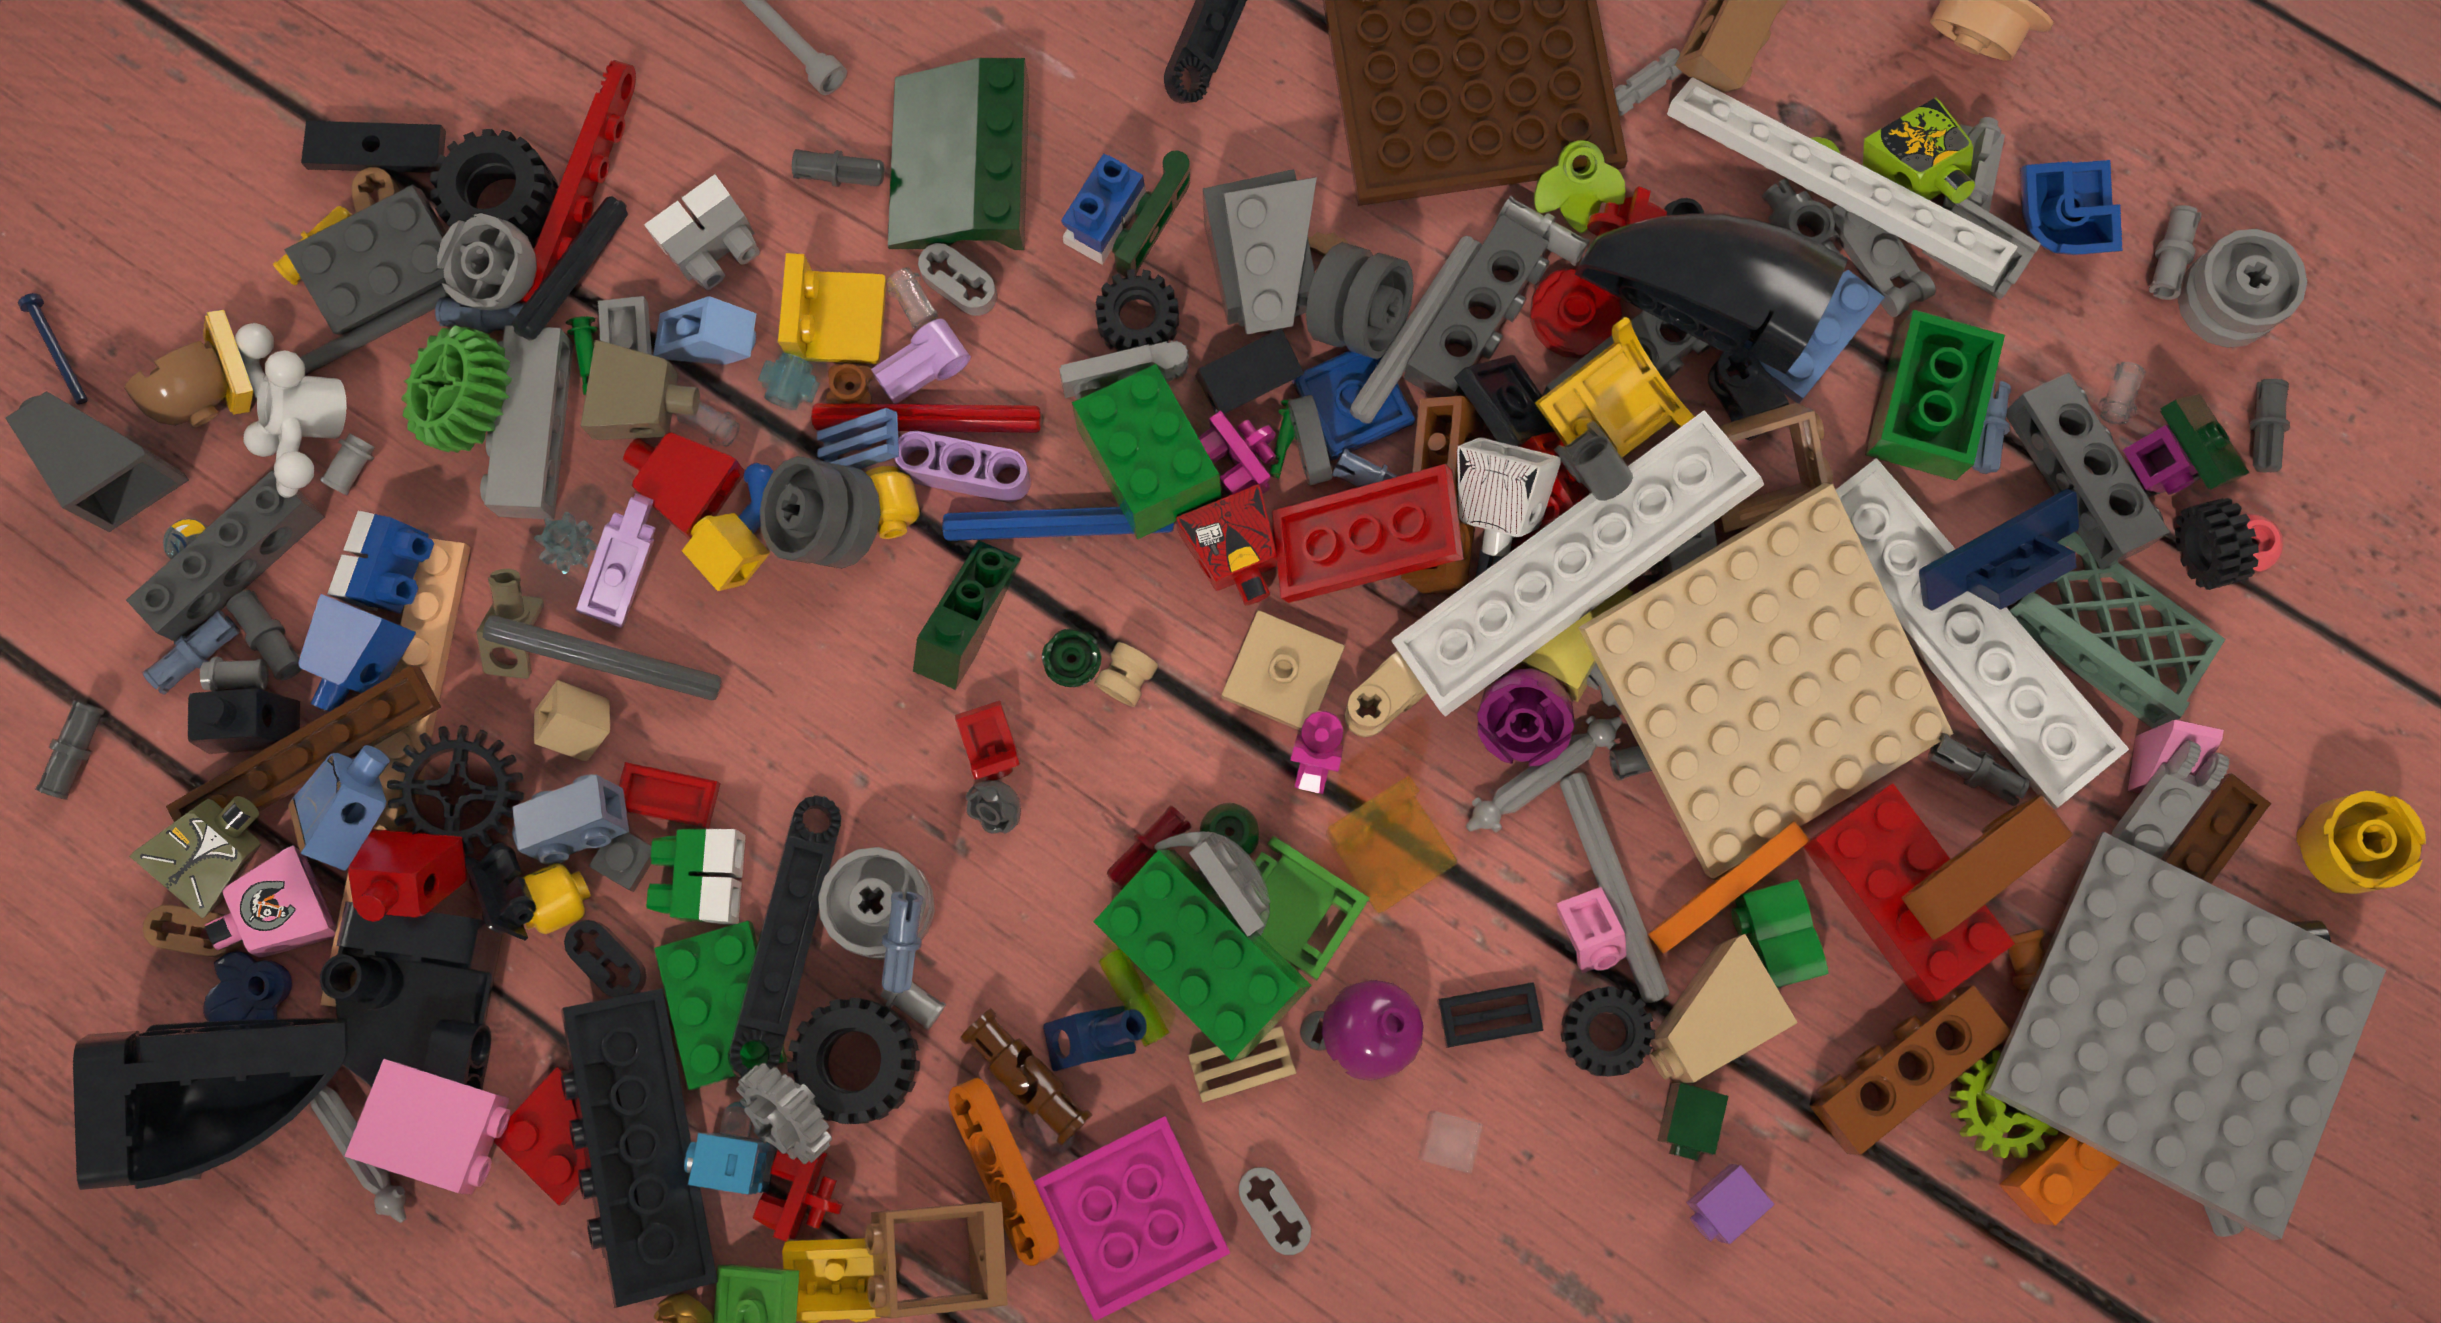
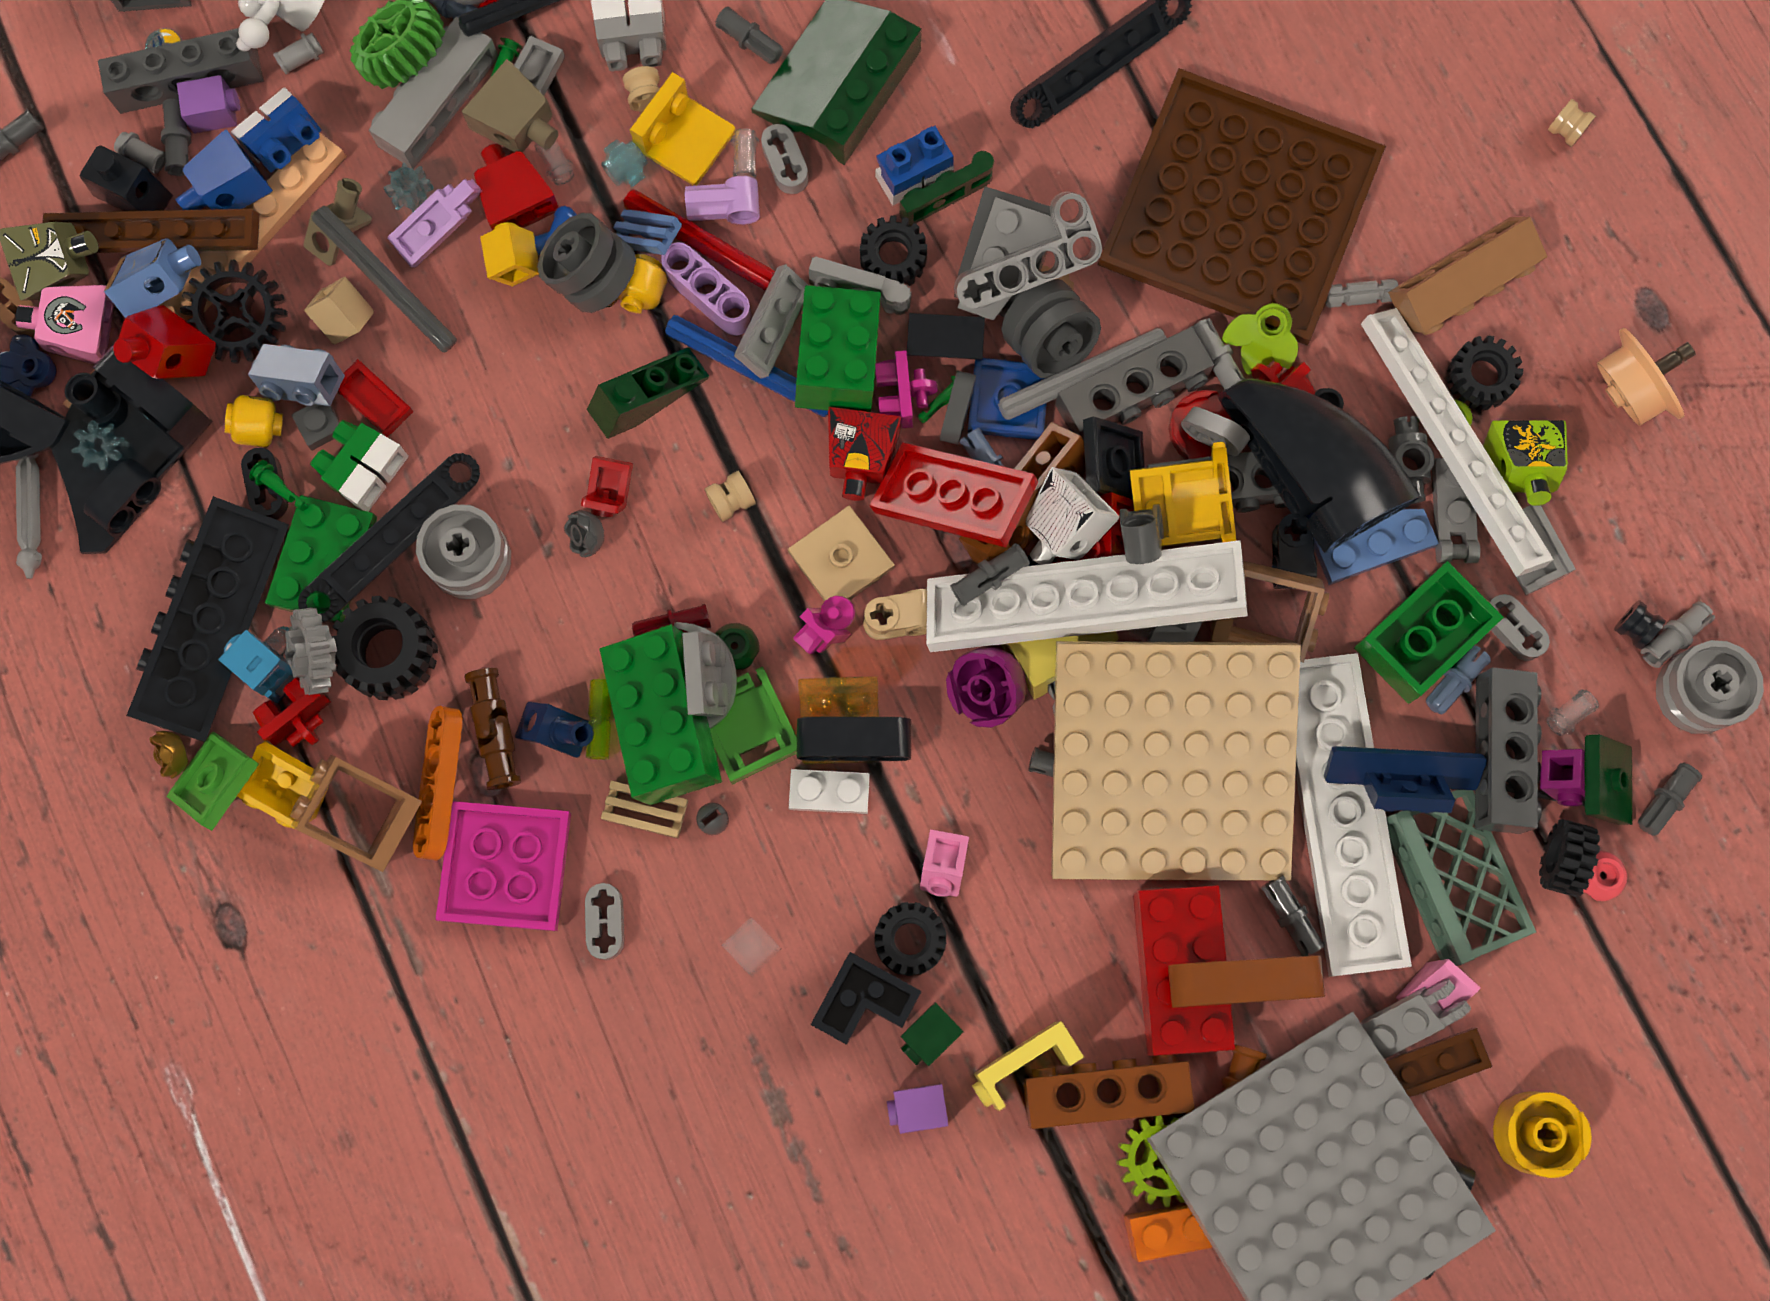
camera: 30 degrees right, 0 degrees up
sand blue pin [142,610,240,695] -> none
bright pink panel [344,1059,510,1195] -> none
black hinge [464,843,536,941] -> none
red wing [493,1066,587,1206] -> none
light blue slope [653,296,757,365] -> none
dark orange plate [826,364,874,404] -> none
light grey pin [881,982,946,1030] -> none
sand blue axle [882,891,923,993] -> none
dark green plate [1042,629,1102,688] -> none
magenta cylinder [1322,980,1424,1081] -> none
black tile [1437,982,1544,1048] -> none
light grey wheel [1466,716,1623,833] -> none
light grey axle [1560,772,1669,1003] -> none
orange beam [1648,821,1810,954] -> none
tan slope [1650,934,1798,1083] -> none
green brick [1731,879,1829,988] -> none
light grey hinge [1942,117,2005,212] -> none
blue brick [2020,160,2123,255] -> none
none -> clear light blue gear [72,420,124,470]
none -> medium lavender brick [177,75,240,133]
none -> green piece [249,460,309,511]
none -> tan wheel [622,66,660,112]
none -> light grey tile [734,264,809,379]
none -> white plate [789,769,870,814]
none -> black beam [796,717,911,761]
none -> black brick [810,952,922,1045]
none -> dark grey pin [950,543,1030,607]
none -> light grey beam [954,191,1102,309]
none -> light yellow panel [972,1021,1084,1111]
none -> light grey beam [1181,407,1250,456]
none -> black tyre [1447,336,1523,410]
none -> light grey beam [1489,594,1550,661]
none -> black wheel [1614,600,1666,650]

